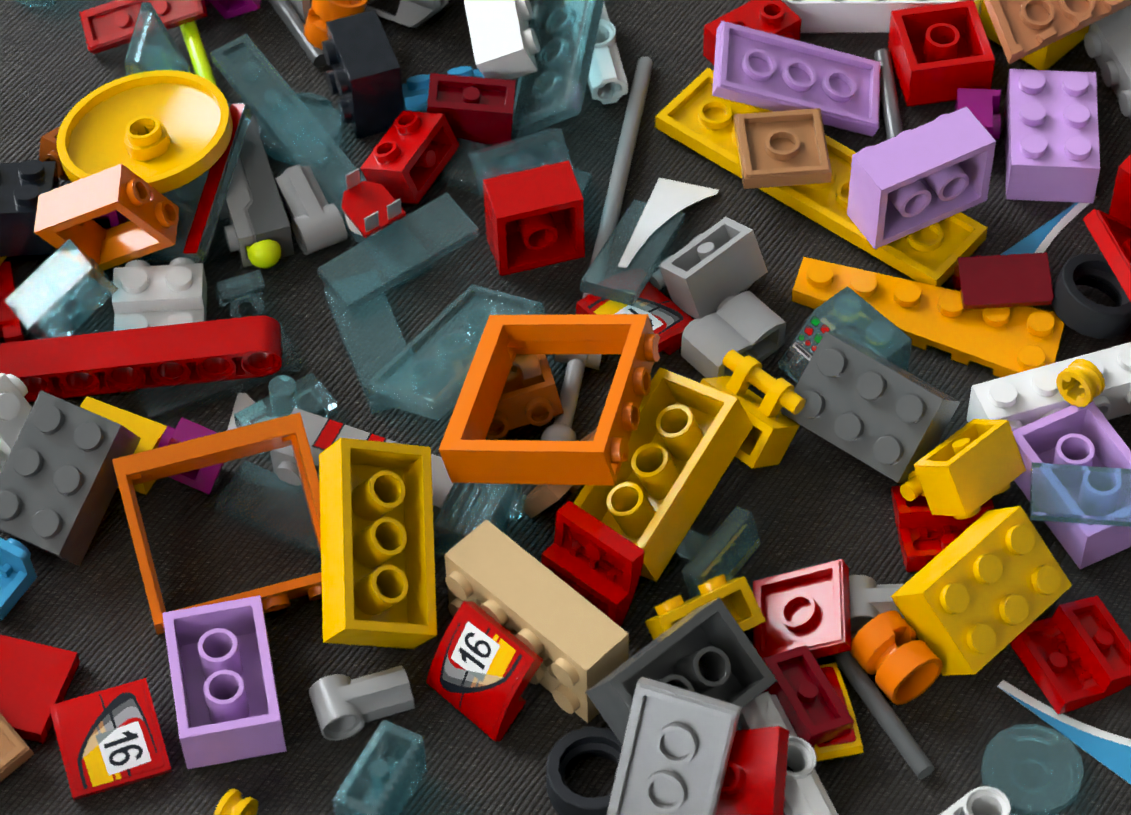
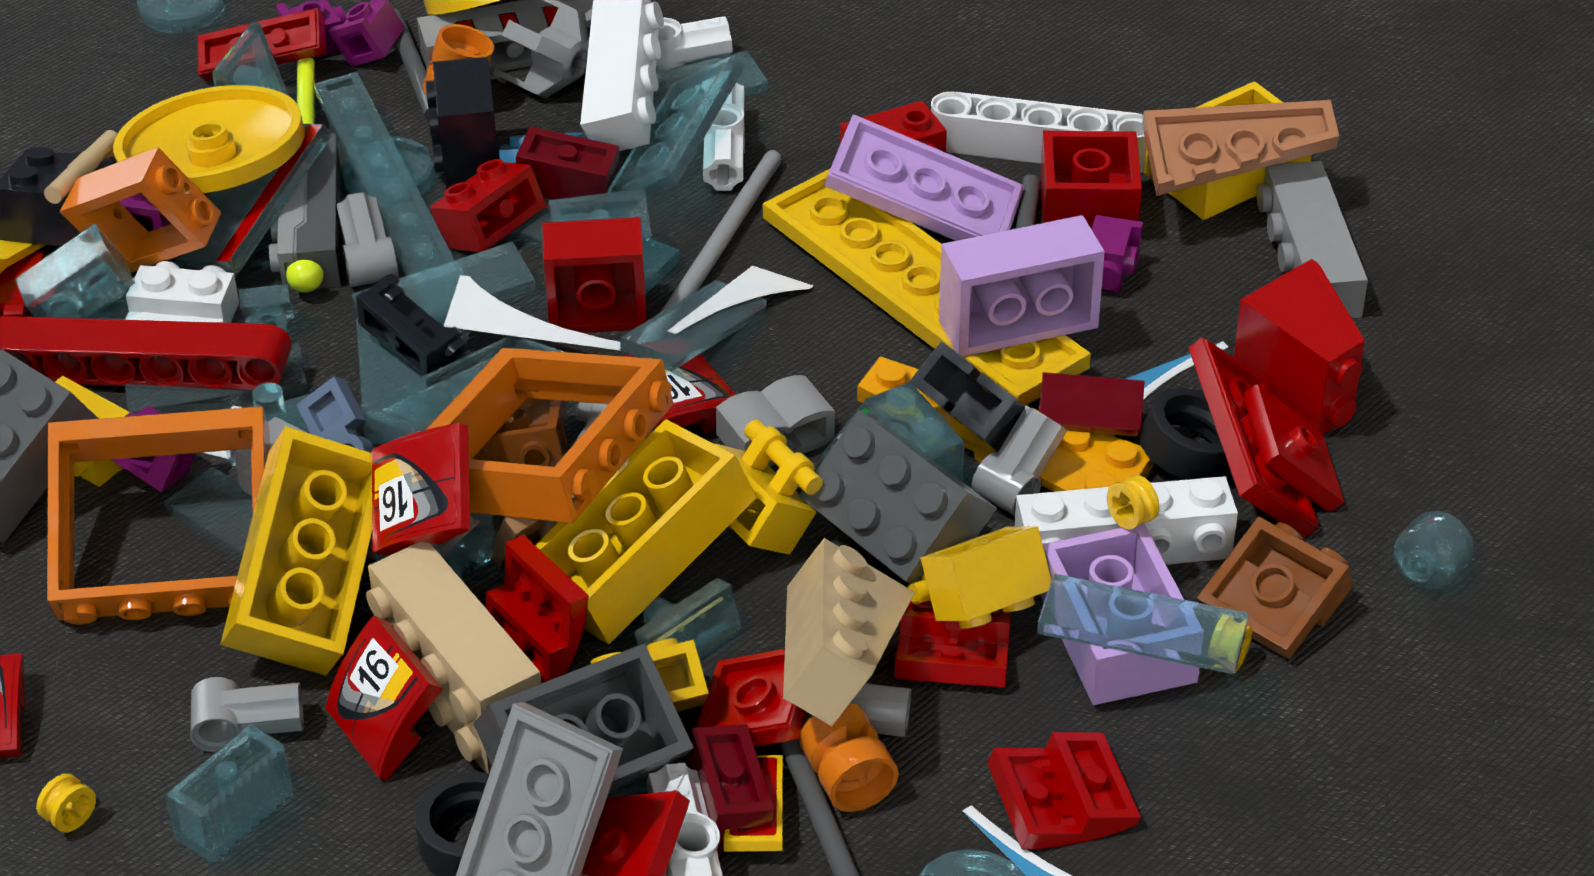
camera: 10 degrees right, 10 degrees down
lavender brick [162,596,287,769] -> none
red piece [341,168,406,238] -> none
light grey brick [649,217,768,318] -> none
medium nougat plate [734,108,832,189] -> none
yellow brick [890,506,1072,676] -> none
lavender brick [1004,69,1100,204] -> none
none -> tan piece [44,130,117,204]
none -> sand blue plate [296,376,374,453]
none -> black hinge [356,274,467,383]
none -> red slope [372,423,470,556]
none -> white sticker [443,275,629,352]
none -> tan wedge [783,538,915,726]
none -> black piece [909,341,1025,452]
none -> light grey piece [972,405,1067,517]

